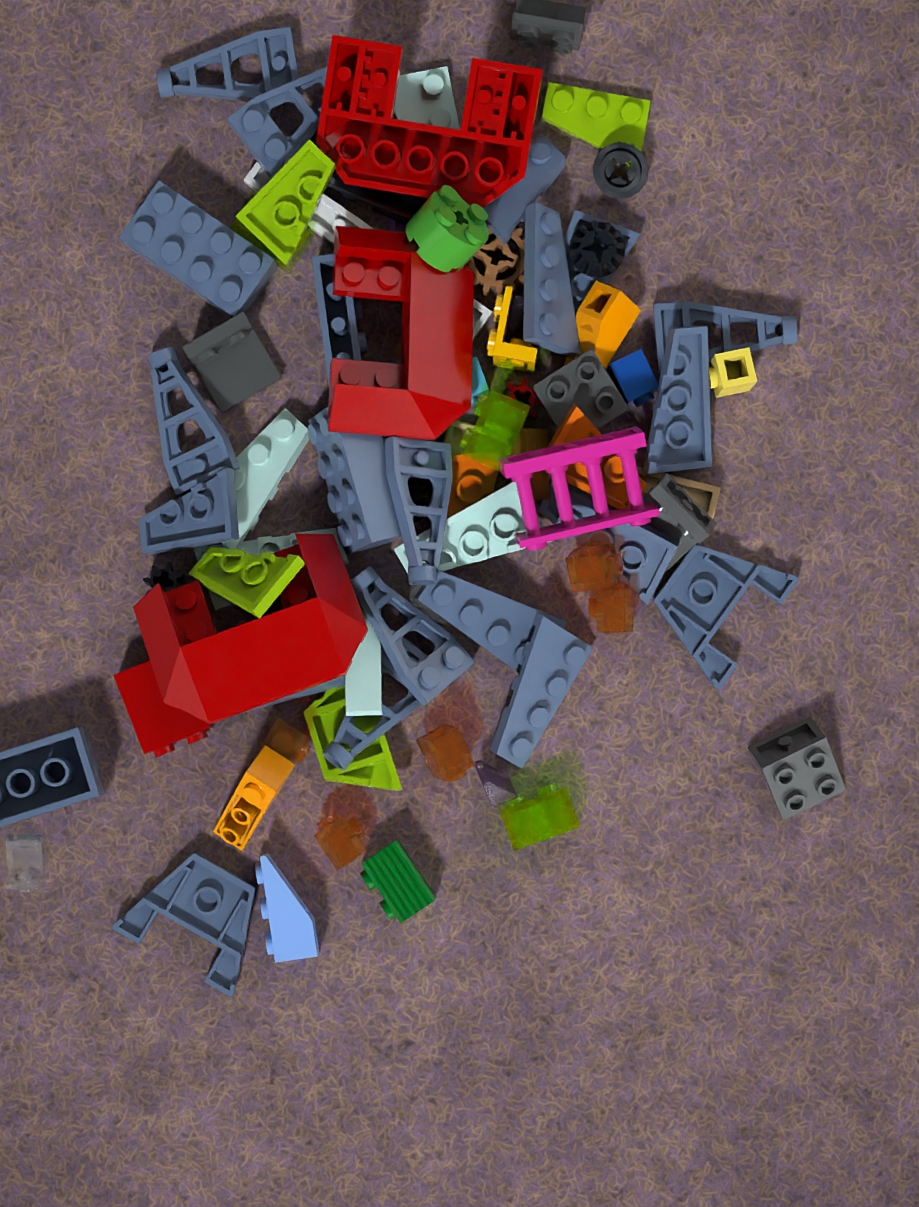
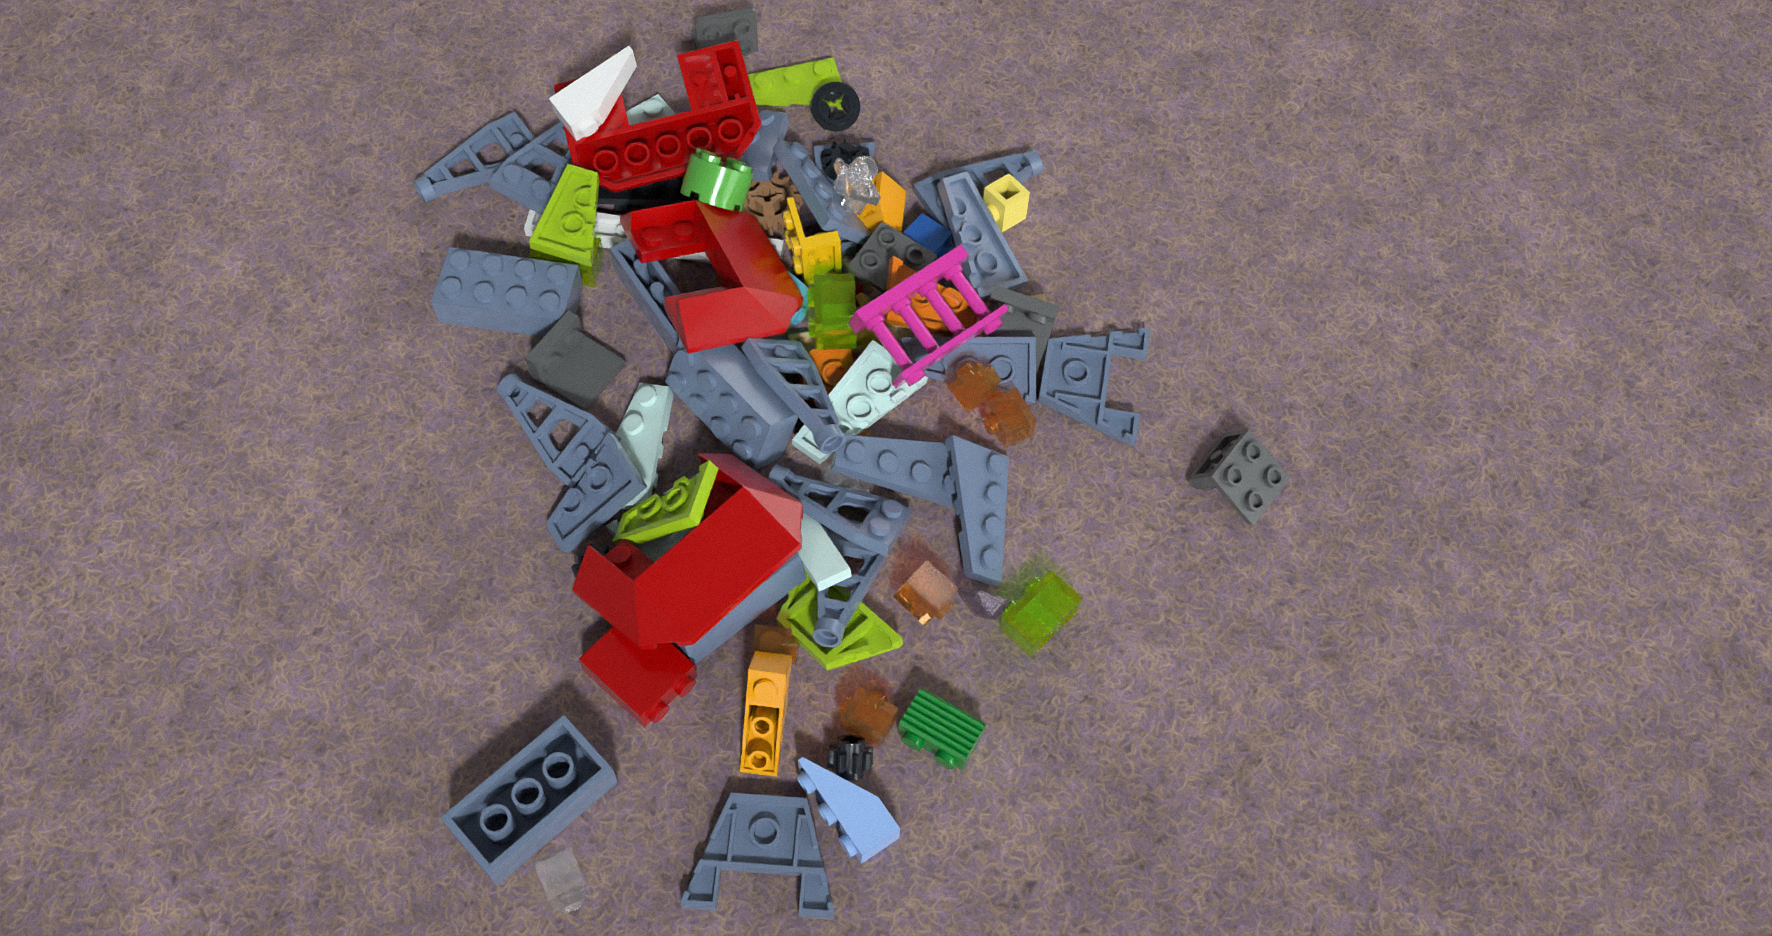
camera: 30 degrees left, 25 degrees down
none -> white slope [549,46,637,141]
none -> black gear [827,734,874,780]
none -> clear hips [832,156,881,215]

